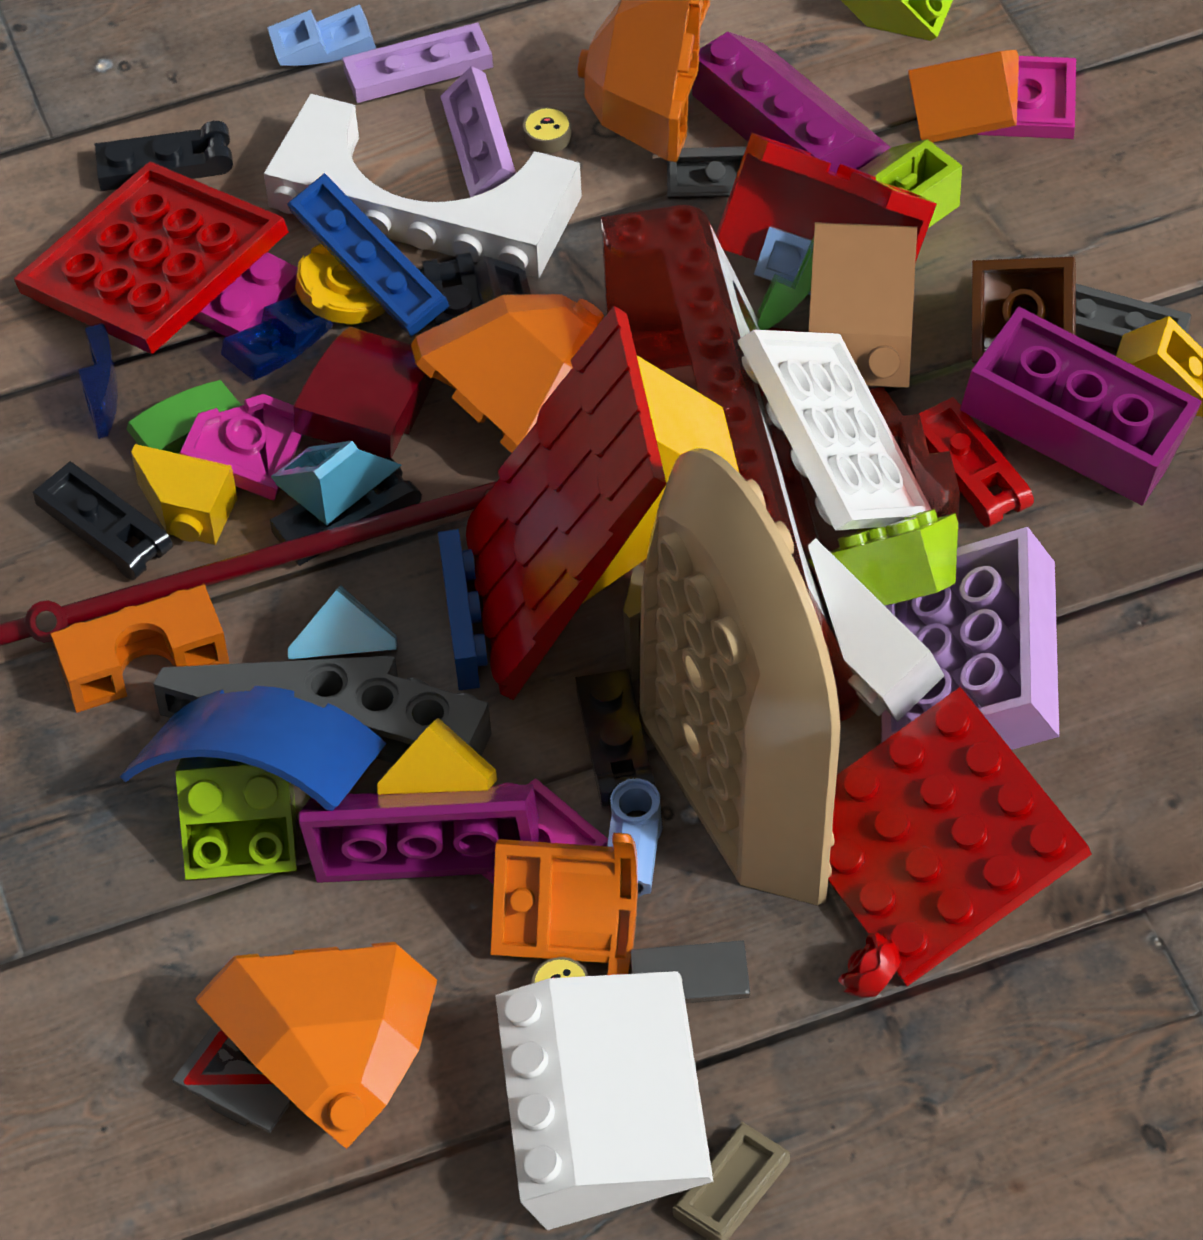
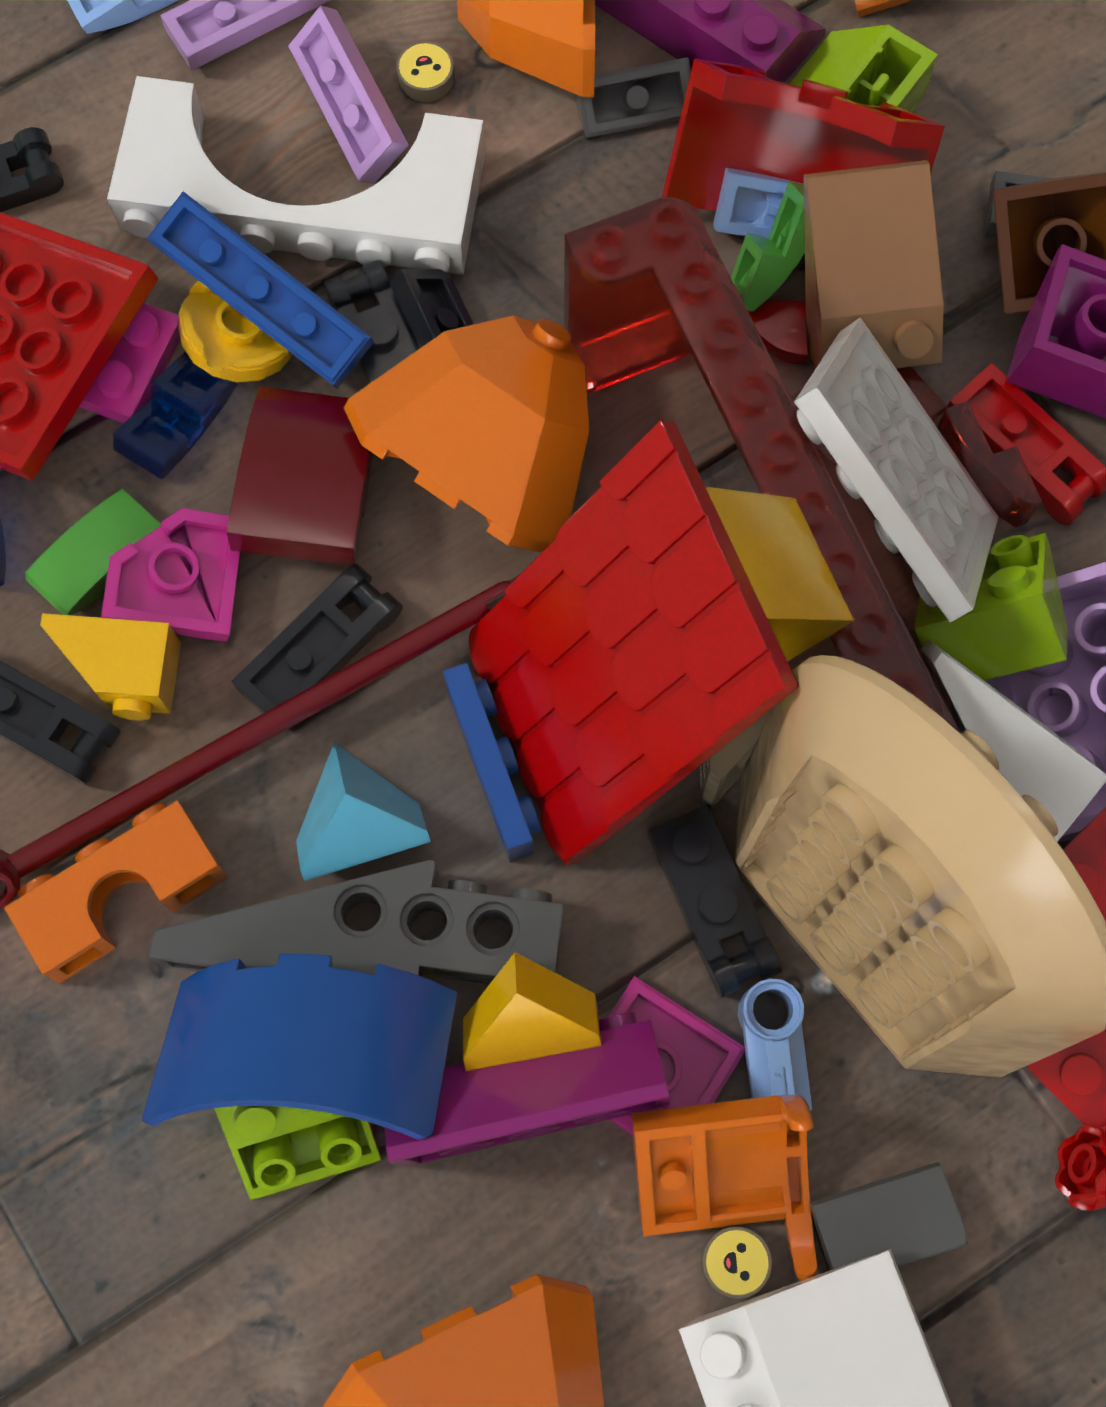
camera: 15 degrees left, 20 degrees up
medium azure slope [271,441,402,525] -> none

